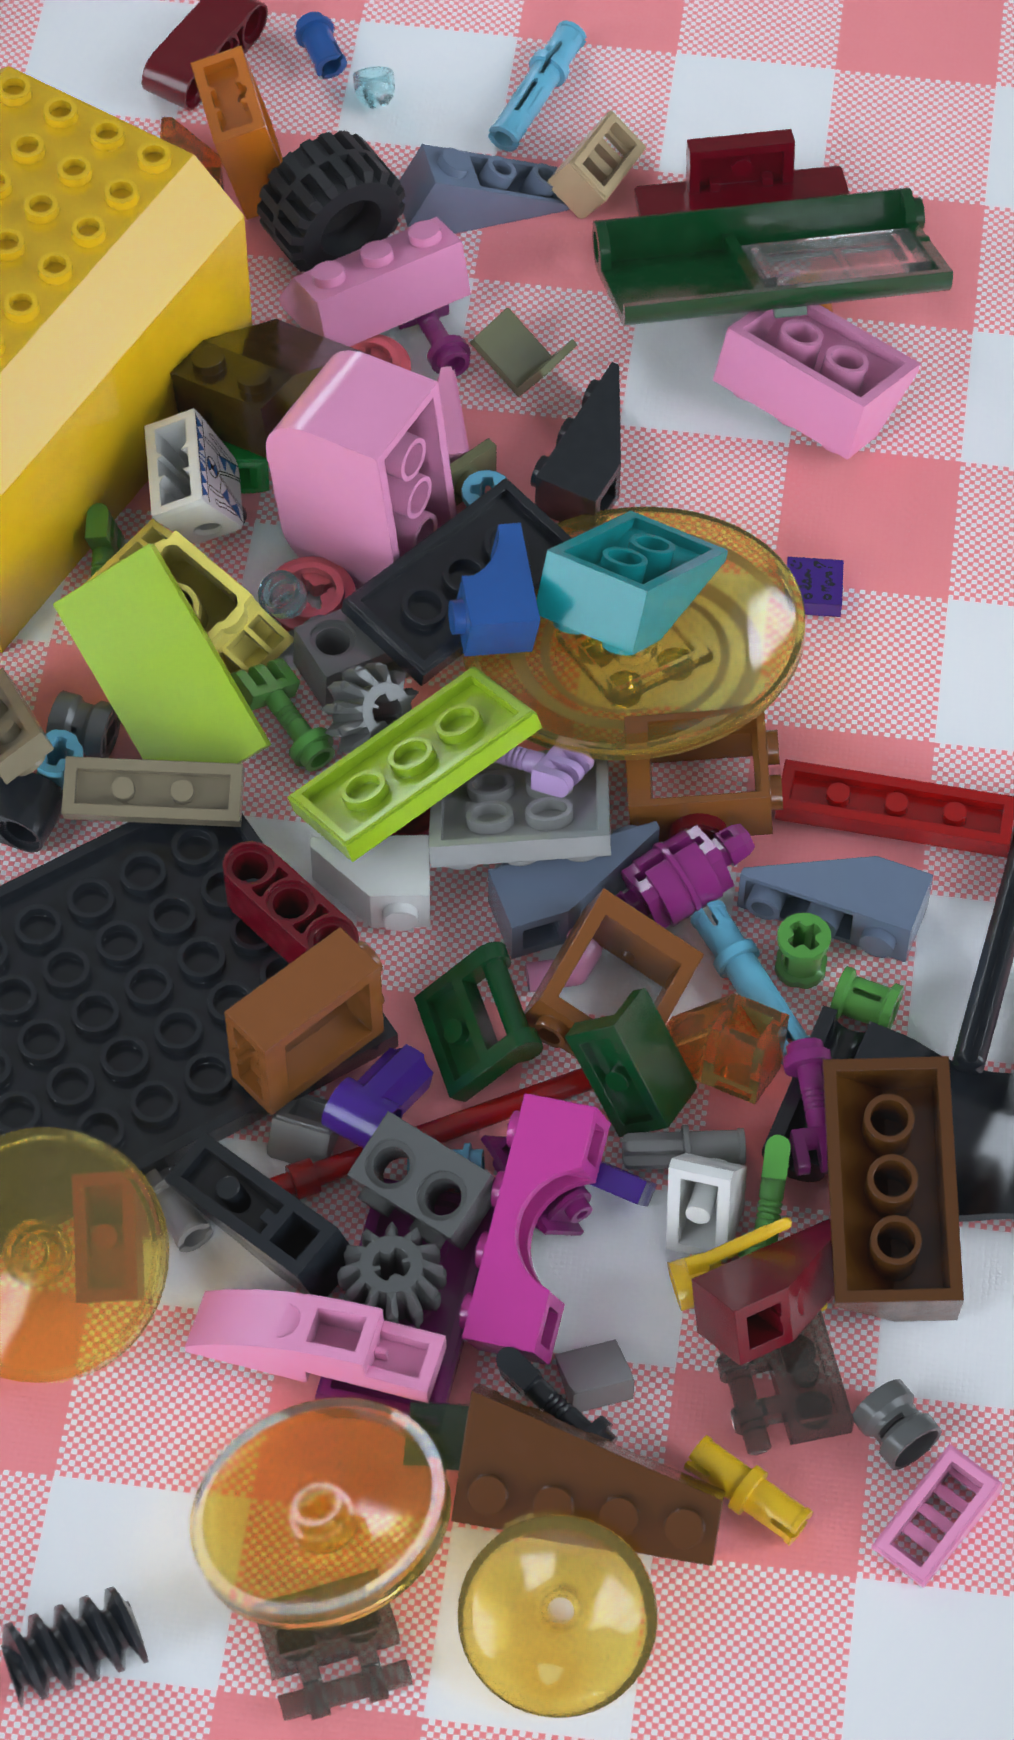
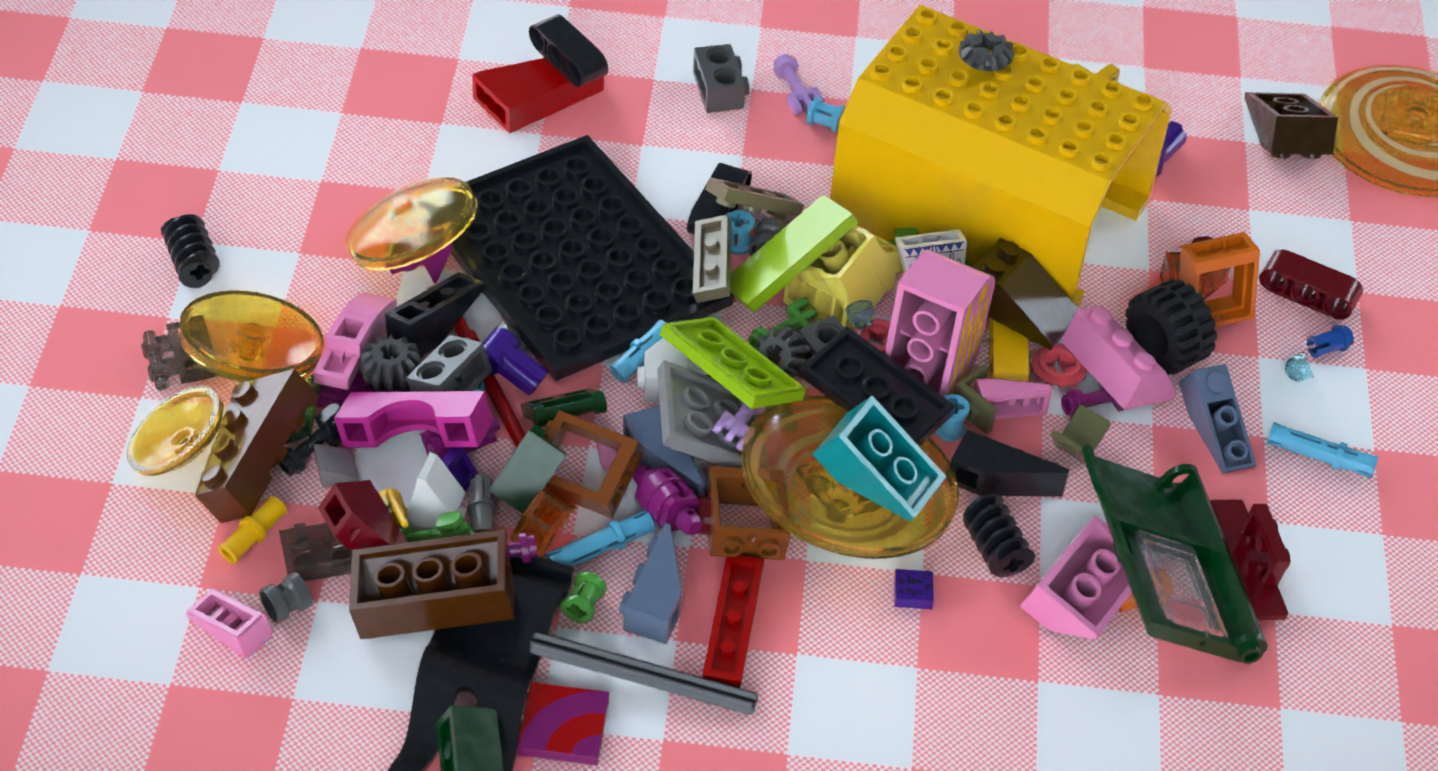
camera: 85 degrees right, 10 degrees down
dark red beam [223,841,359,964] -> none
dark orange window [224,927,385,1116] -> none
blue arch [448,523,540,657] -> none
tan slope [548,110,647,219] -> none
bright green bush [774,913,831,989] -> none
none -> medium azure pin [609,320,666,383]
none -> black piece [963,494,1036,577]

